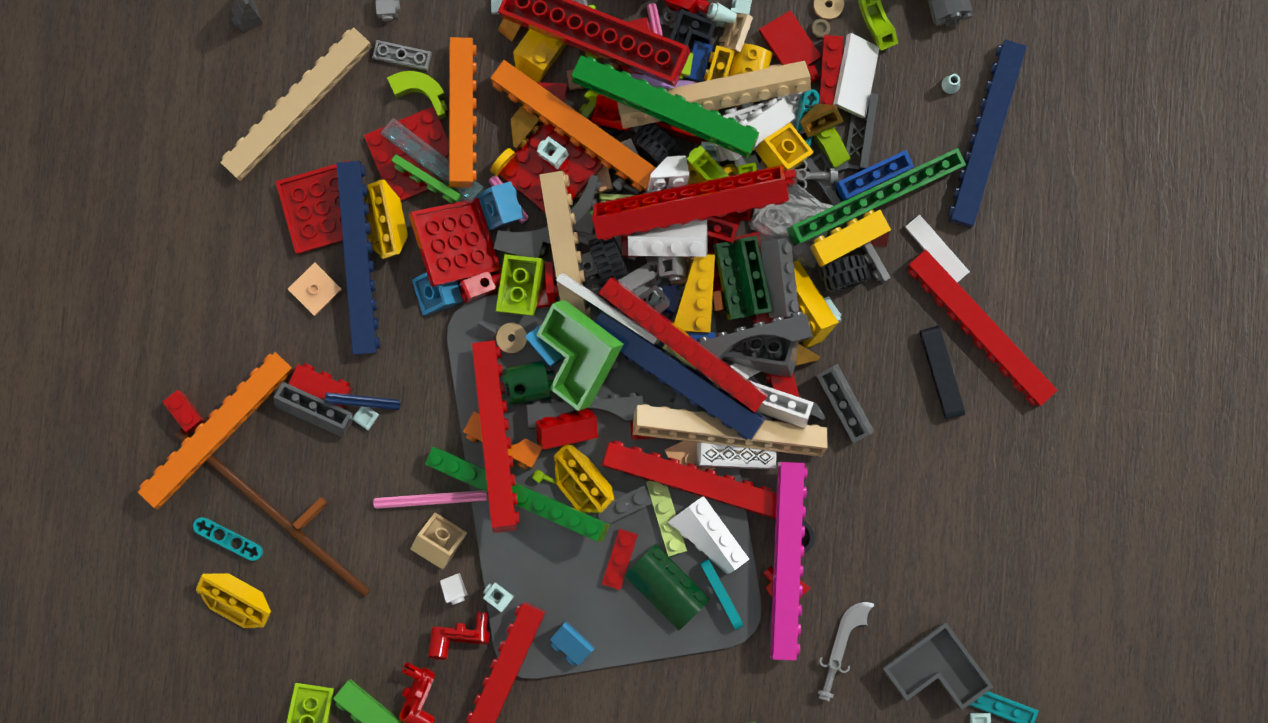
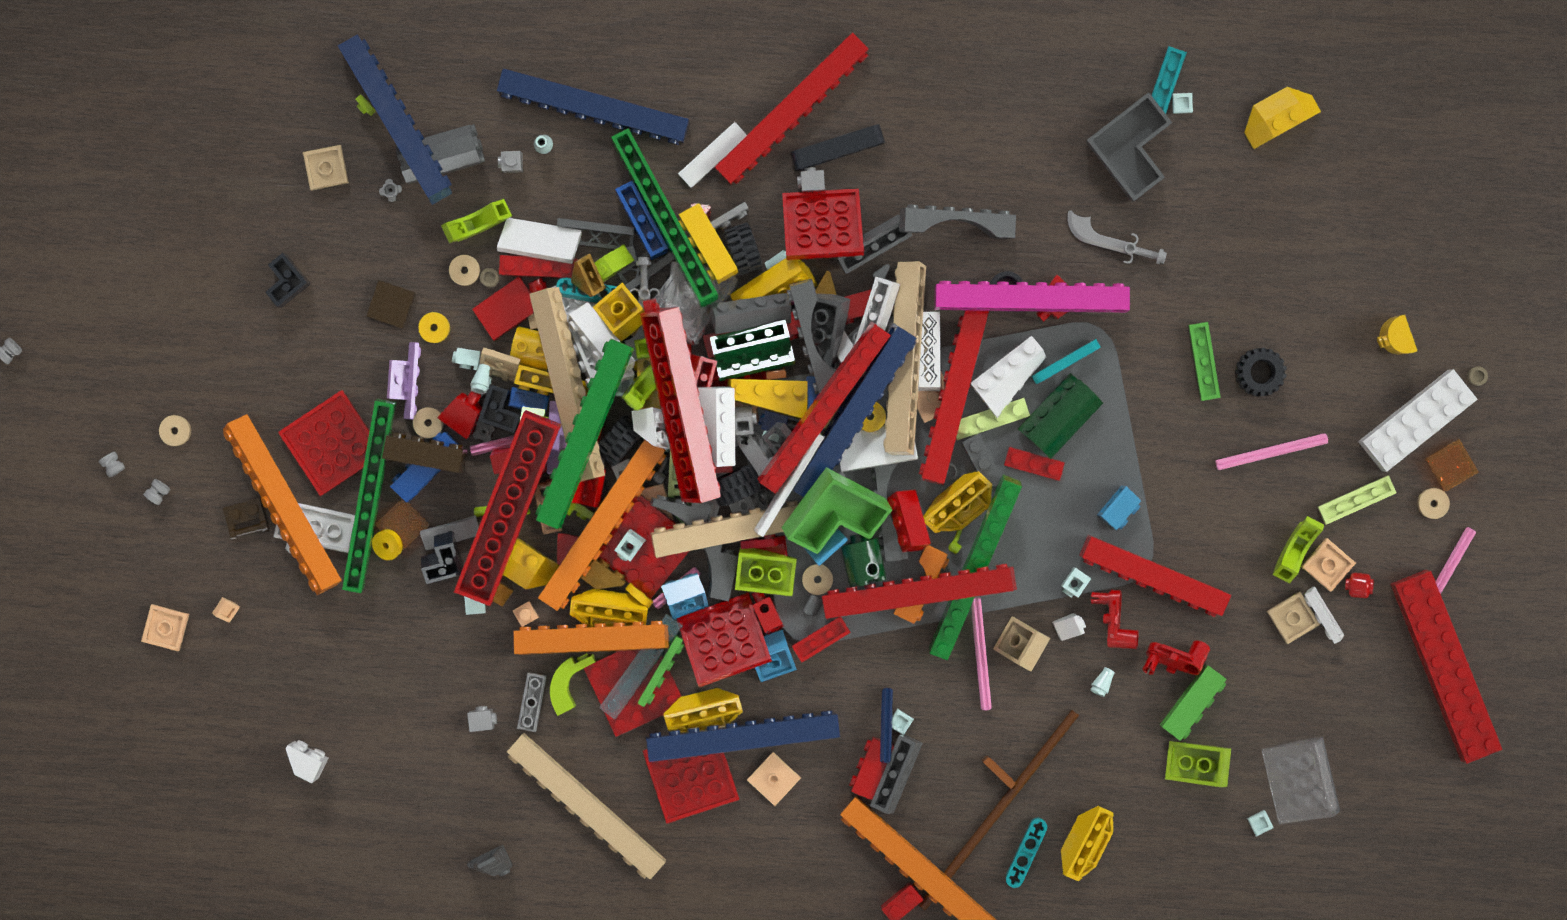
camera: 90 degrees left, 5 degrees up
none -> light grey brick [498,151,523,173]
none -> light nougat plate [513,601,539,627]
none -> yellow wedge [570,588,648,628]
none -> red plate [782,189,864,260]
none -> red plate [792,617,851,663]
none -> light grey brick [797,167,825,192]
none -> white tile [840,425,918,473]
none -> yellow piece [862,402,886,432]
none -> dark grey arch [899,204,1016,239]
none -> light aqua cone [1090,667,1115,697]

